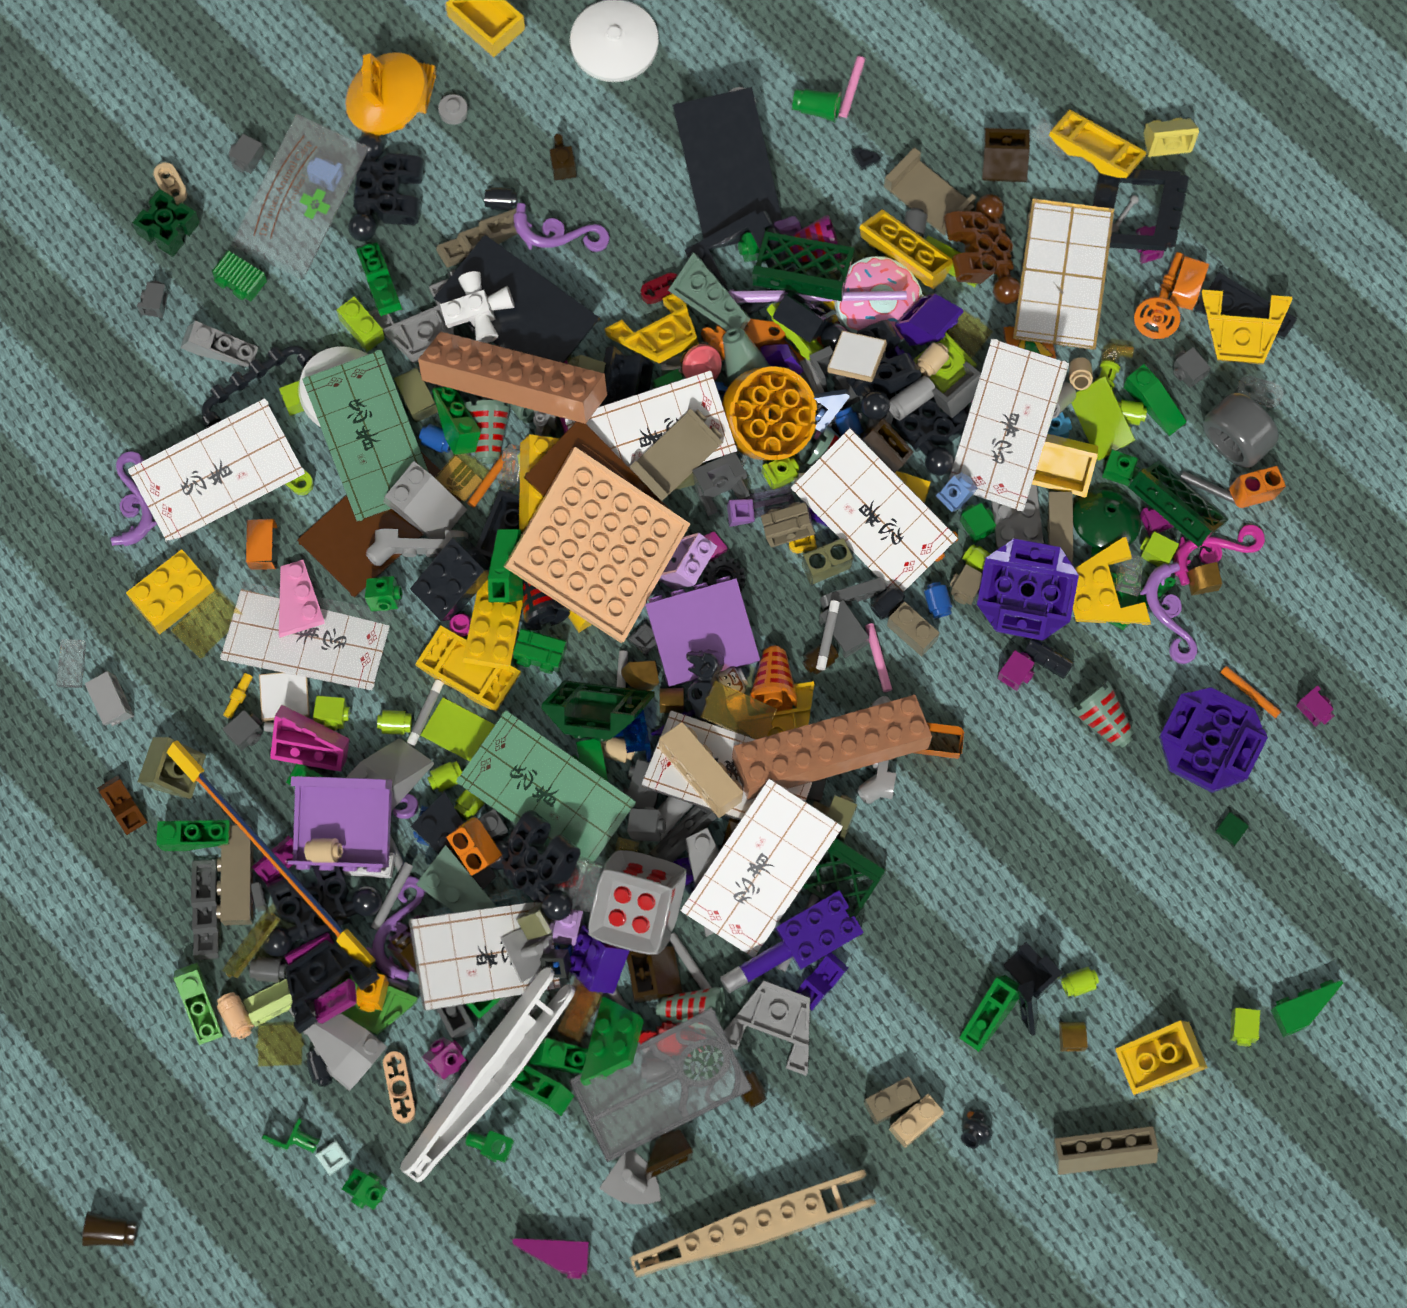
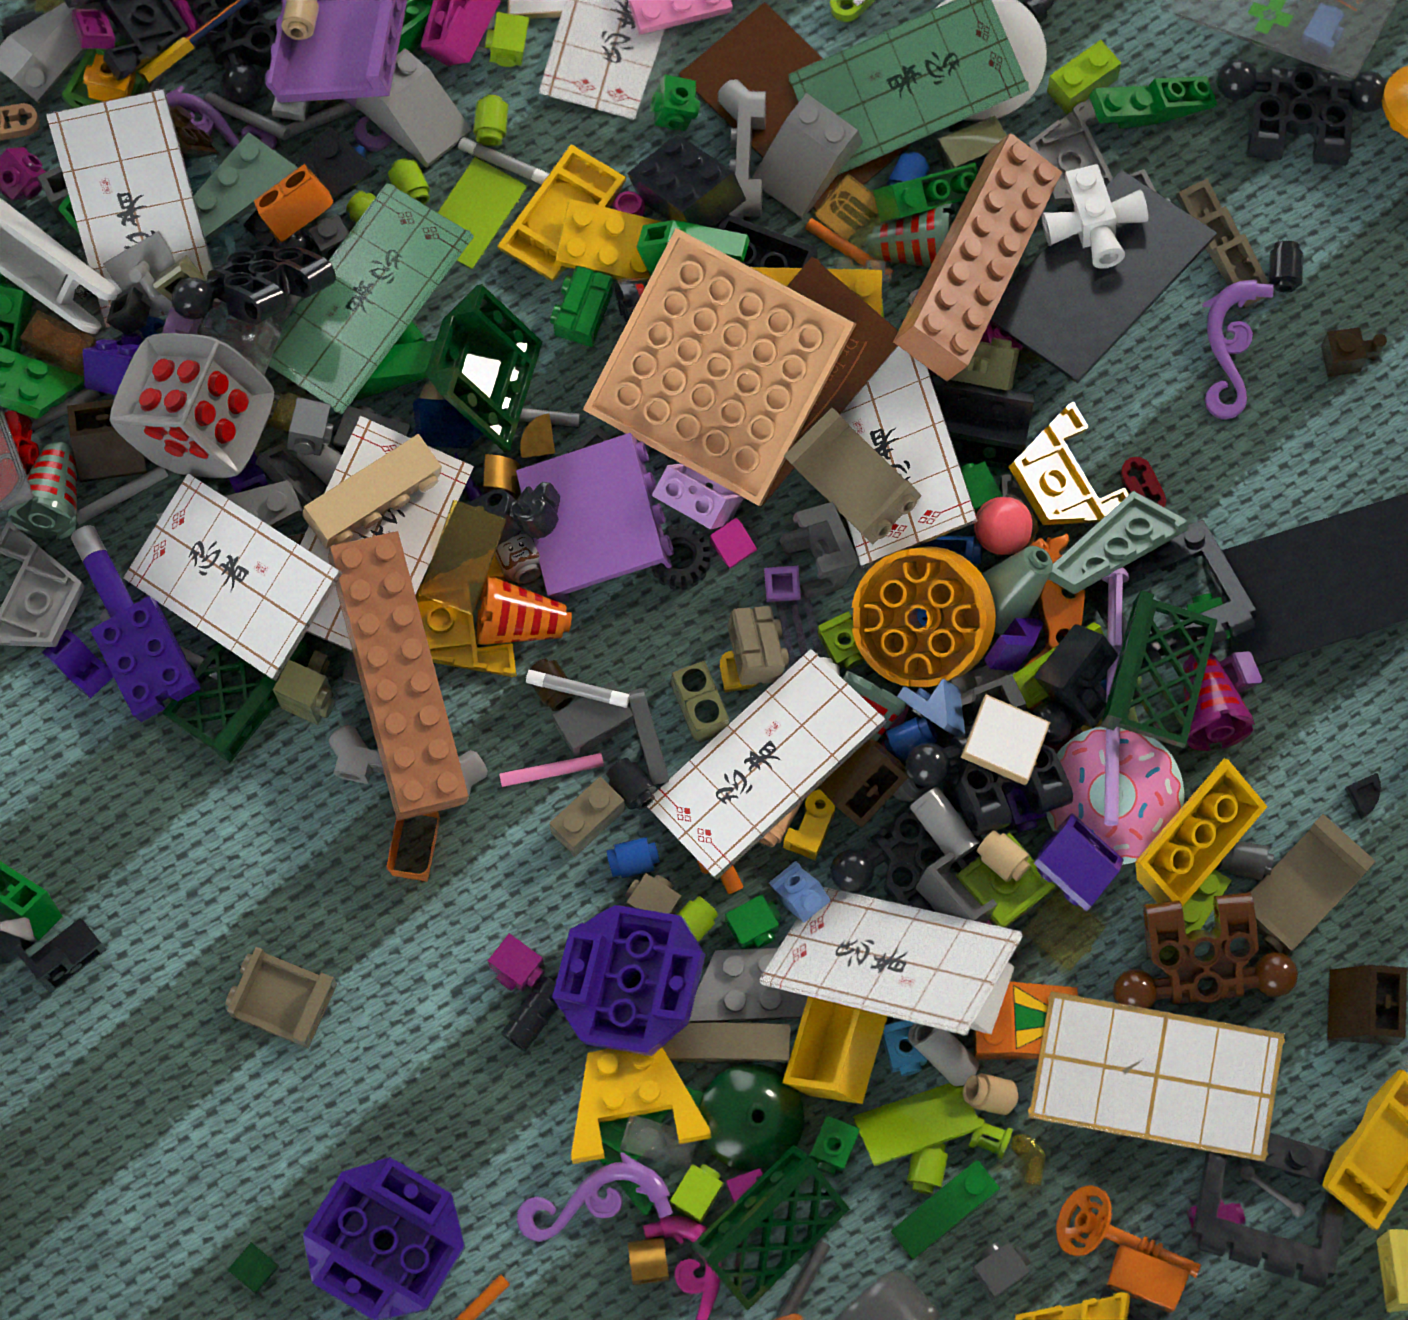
camera: 95 degrees right, 0 degrees up
lime brick [1061,966,1099,997] -> none
sand green cone [1070,680,1134,748] -> none
none -> dark tan panel [225,947,337,1049]

